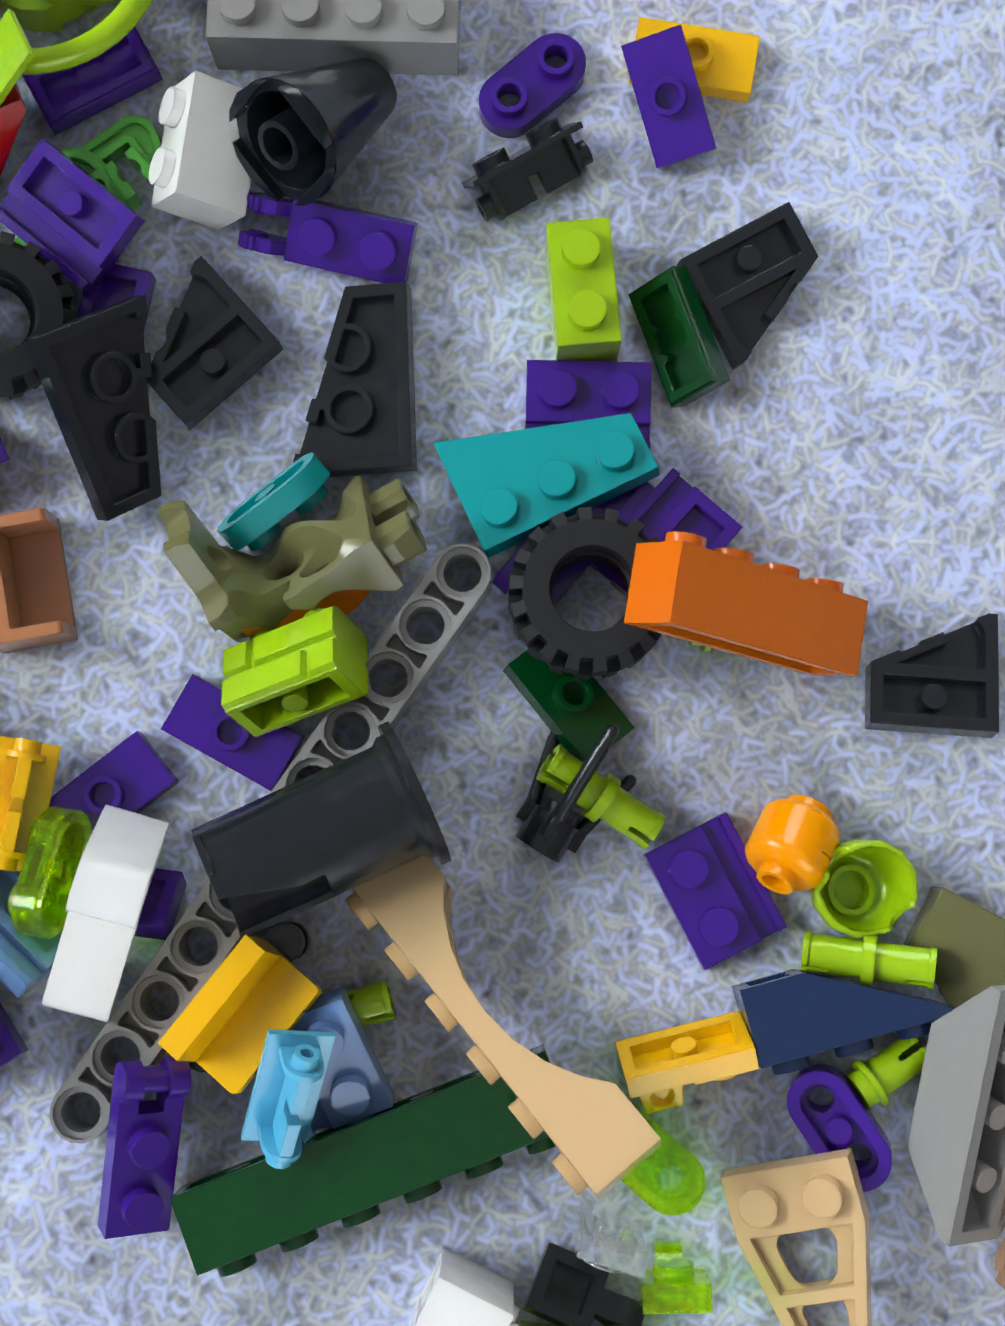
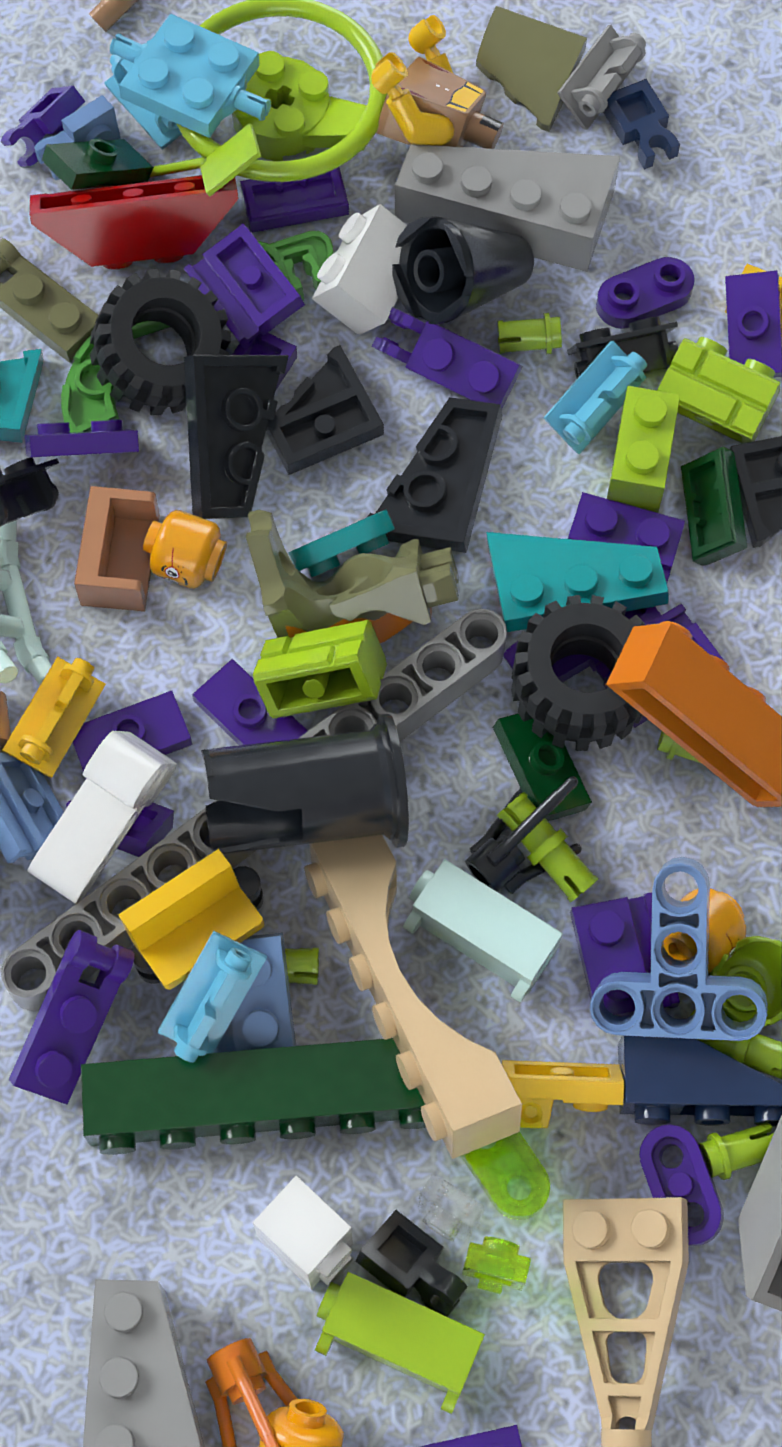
camera: 15 degrees right, 15 degrees down
clear neon green plate [8,806,92,939] -> none
none -> light orange head [143,510,227,589]
none -> light aqua brick [403,859,563,1003]
none -> lime pin [497,312,562,354]
none -> medium azure hinge [544,341,647,454]
none -> medium blue beam [590,857,768,1041]
none -> lime brick [657,337,781,444]

